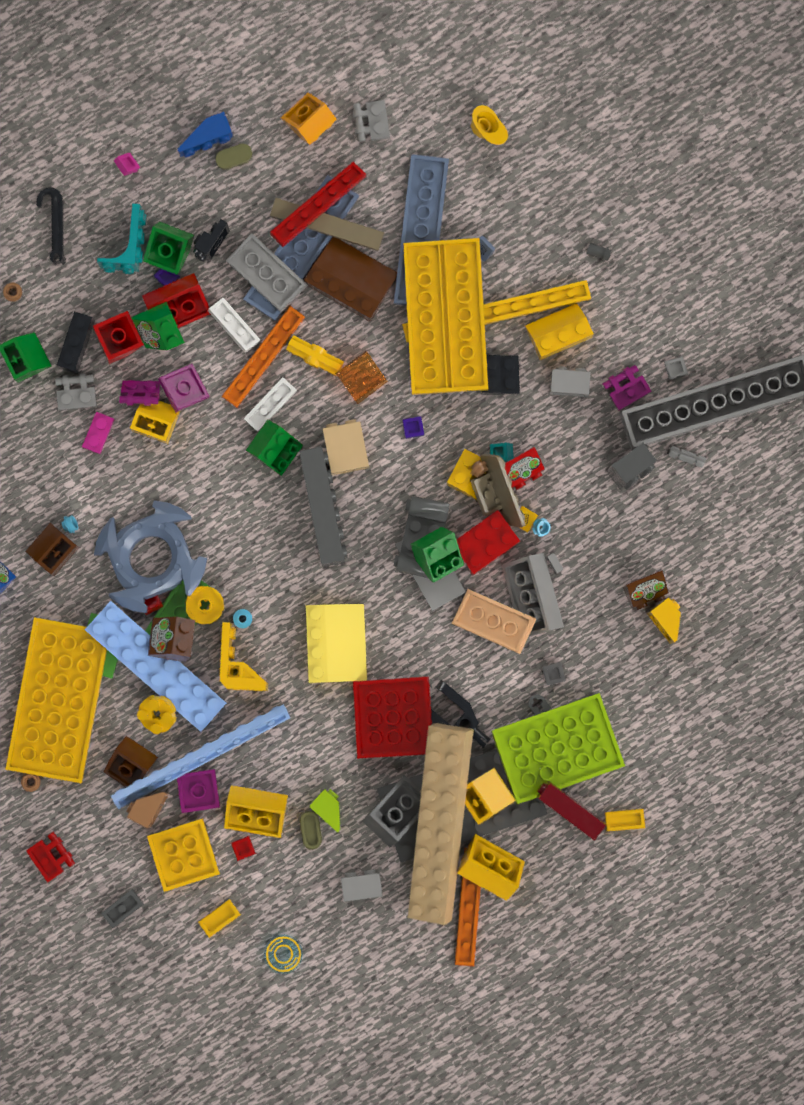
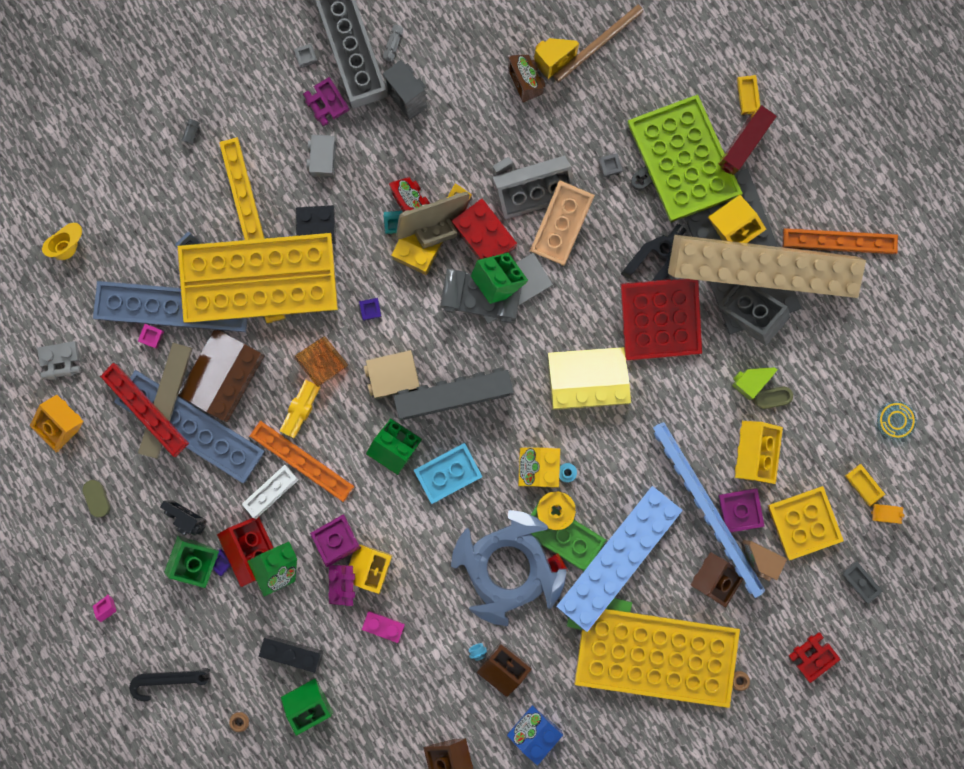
camera: 90 degrees left, 0 degrees up
light grey plate [55,373,97,411] -> none
red slope [93,311,144,364] -> none
teal bracket [97,203,147,274] -> none
yellow plate [137,695,177,734] -> none
reddish brown slope [148,617,195,662] -> none
blue slope [178,112,233,157] -> none
yellow bracket [219,622,268,691] -> none
light grey tile [226,233,307,313] -> none
red tile [231,836,256,861] -> none
white plate [244,377,297,432] -> none
light grey brick [341,869,383,902] -> none
yellow slope [457,834,525,901] -> none
medium nougat plate [470,460,488,478] -> none
yellow slope [525,303,594,360] -> none
medium azure plate [532,518,551,537] -> none
none -> dark pink plate [138,324,164,349]
none -> medium azure plate [414,443,482,504]
none -> yellow slope [518,448,560,488]
none -> medium nougat piece [553,4,644,83]
none -> light orange piece [871,504,905,524]

